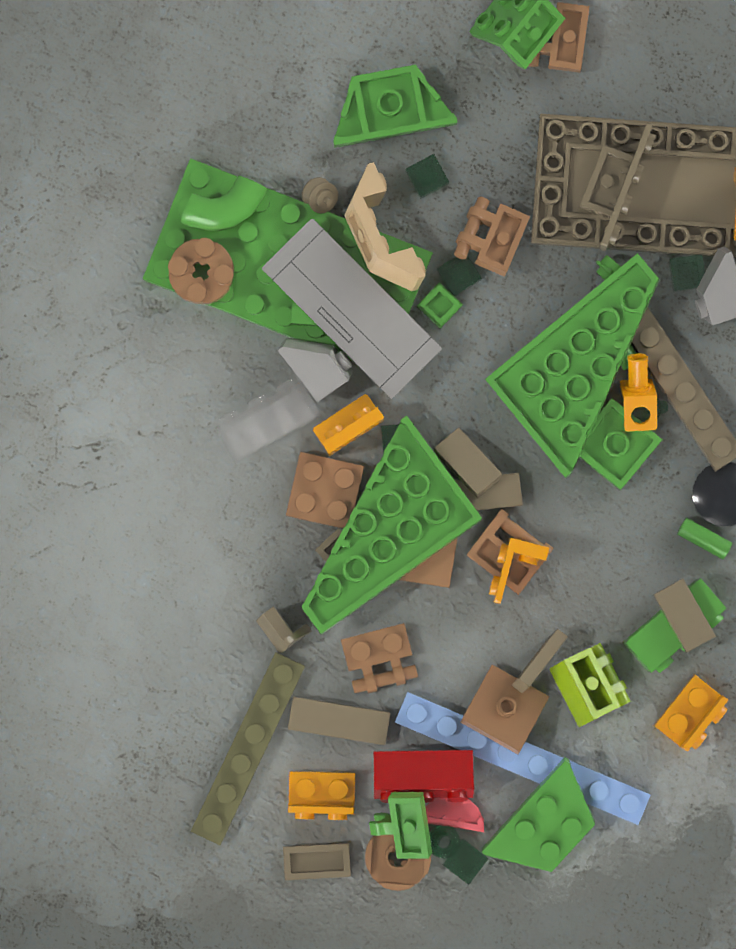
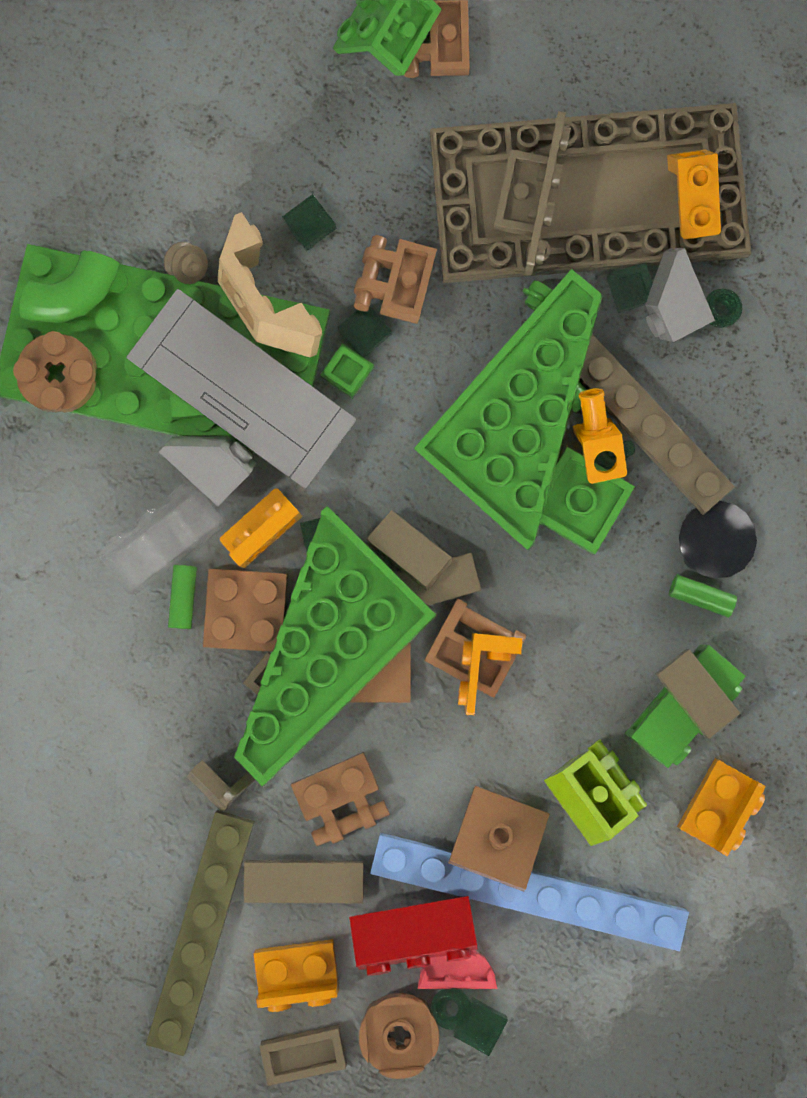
camera: 10 degrees left, 0 degrees up
bright green wing [333,65,458,148] -> none
bright green plate [369,792,432,859] -> none
bright green wing [482,757,595,872] -> none
dark tan tile [512,629,568,693] -> none
none -> bright green hinge [168,565,197,629]

